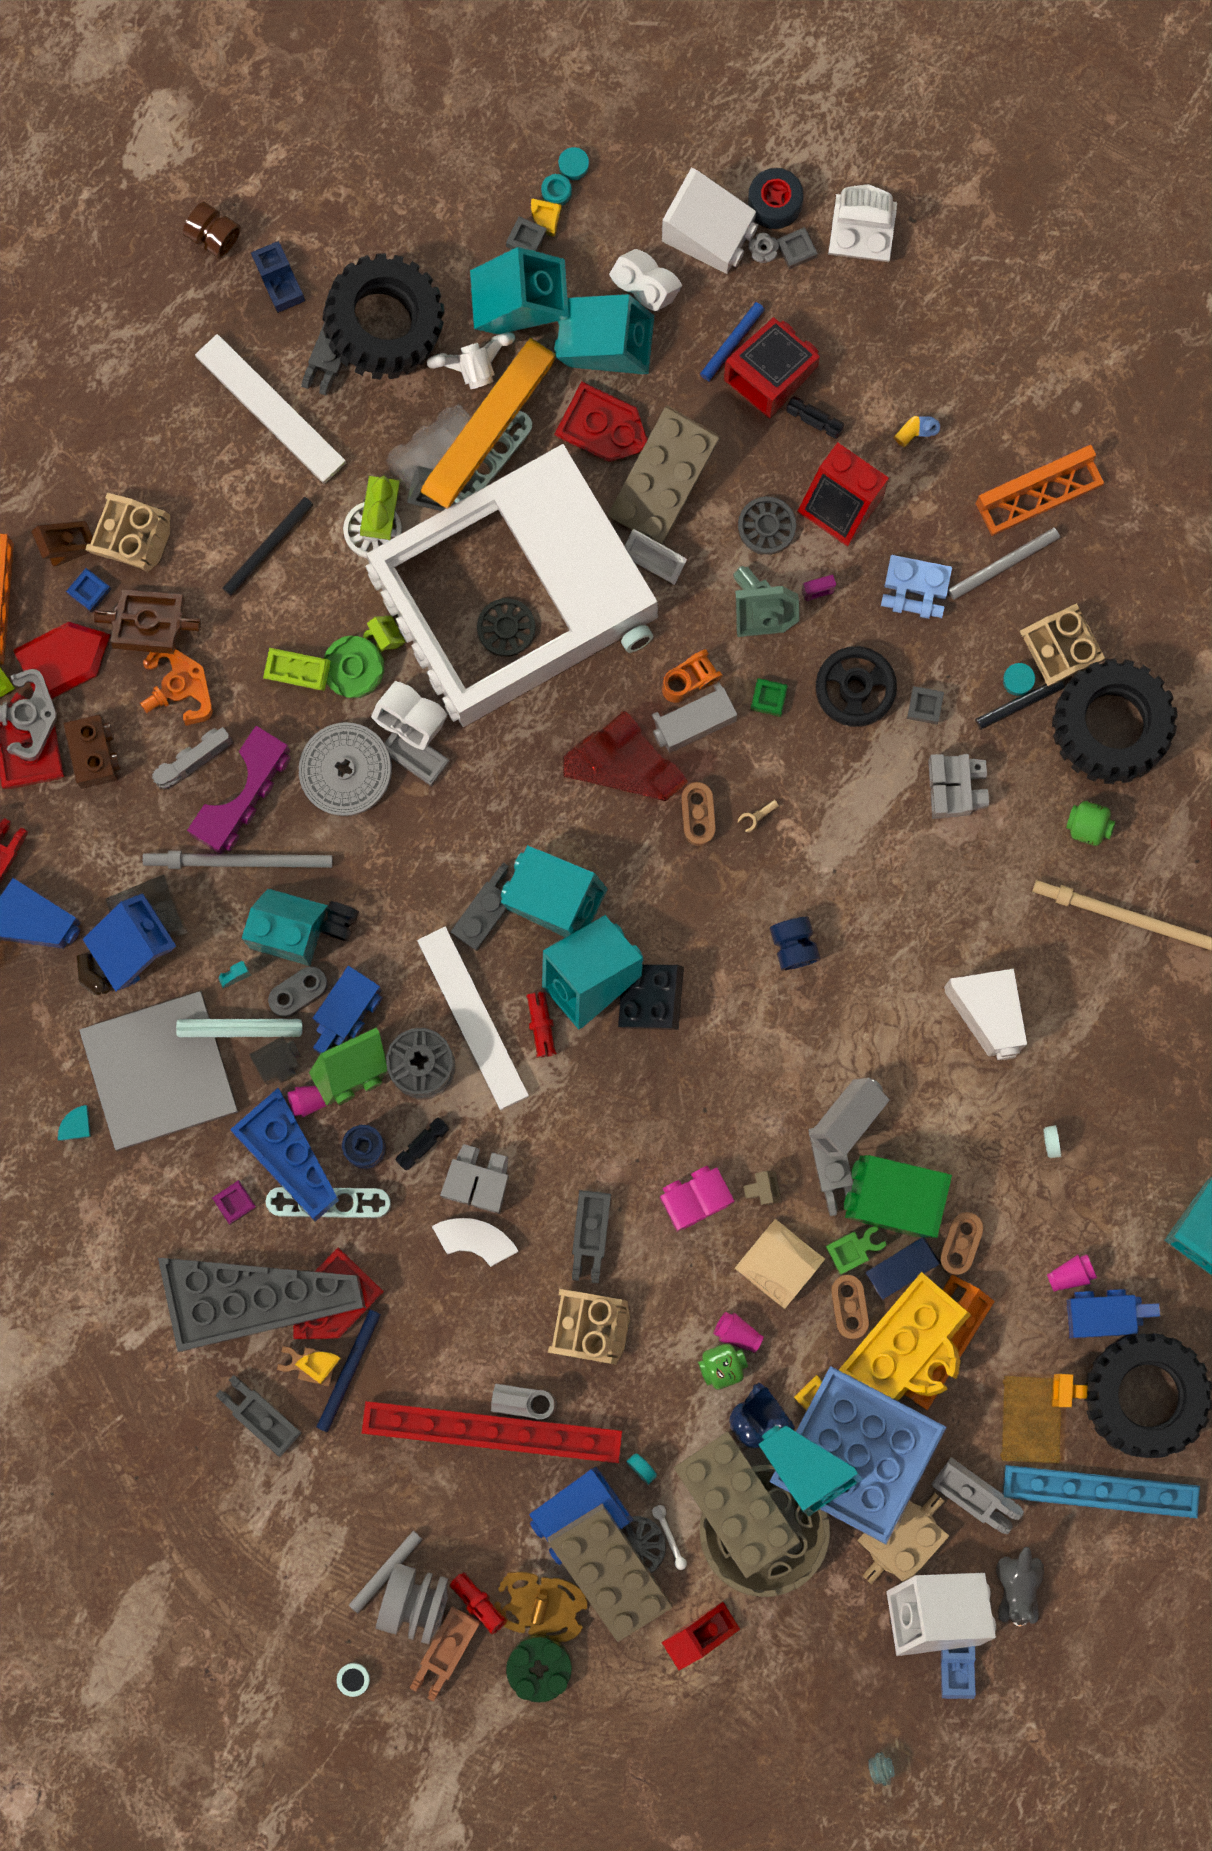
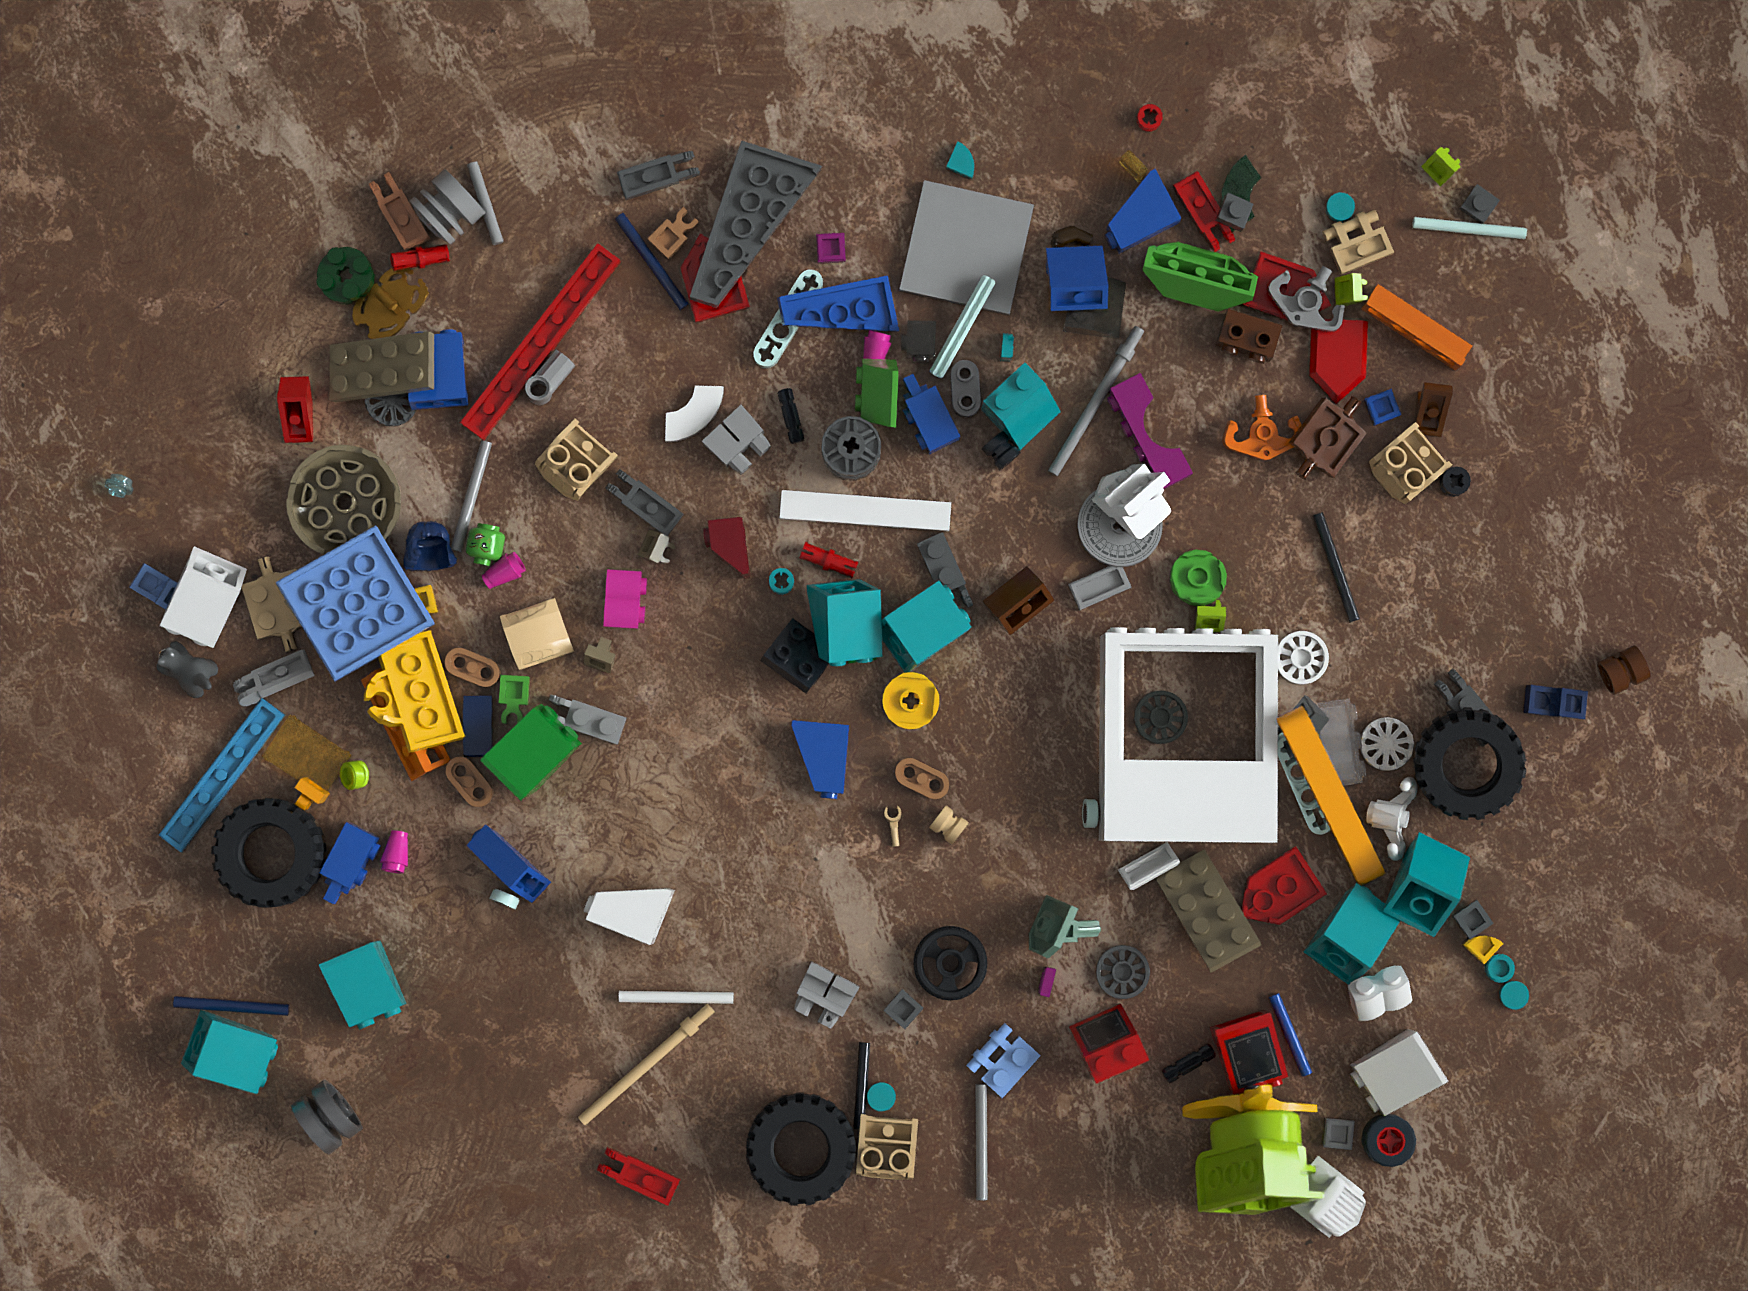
camera: 115 degrees right, 5 degrees up
light grey hinge [152,727,233,790] -> none
white tile [195,334,346,484] -> none
lime plate [263,648,331,691] -> none
yellow tile [295,1352,341,1384] -> none
tile [337,1663,370,1697] -> none
dark blue wheel [342,1124,387,1169] -> none
lime tile [360,475,400,540] -> none
white brick [371,681,448,750] -> none
clear red panel [563,711,688,801] -> none
teal tile [626,1453,657,1485] -> none
light grey brick [652,682,737,753] -> none
white hinge [652,1505,687,1570] -> none
orange piece [662,649,723,703] -> none
dark tan plate [673,1431,800,1578] -> none
light grey plate [749,233,779,263] -> none
green tile [750,678,788,717] -> none
teal slope [758,1425,863,1516] -> none
dark blue wheel [769,916,821,971] -> none
light grey brick [809,1078,890,1157] -> none
arm [893,416,941,447] -> none
orange fence [976,444,1104,536] -> none
bright green head [1066,801,1116,846] -> none
none -> lime tile [340,760,369,790]
none -> light grey bar [451,440,492,552]
none -> blue slope [466,824,551,903]
none -> white bar [619,991,734,1004]
none -> dark tan tile [638,530,676,563]
none -> dark red slope [703,517,750,579]
none -> teal bush [769,568,794,595]
none -> blue slope [792,720,849,799]
none -> yellow plate [882,672,939,729]
none -> tan wheel [929,805,969,845]
none -> reddish brown brick [983,566,1054,635]
none -> white piece [1092,464,1171,539]
none -> bright green wedge [1142,242,1258,312]
none -> lime brick [1182,1085,1324,1215]
none -> white wheel [1360,717,1414,771]
none -> black wheel [1439,466,1471,497]

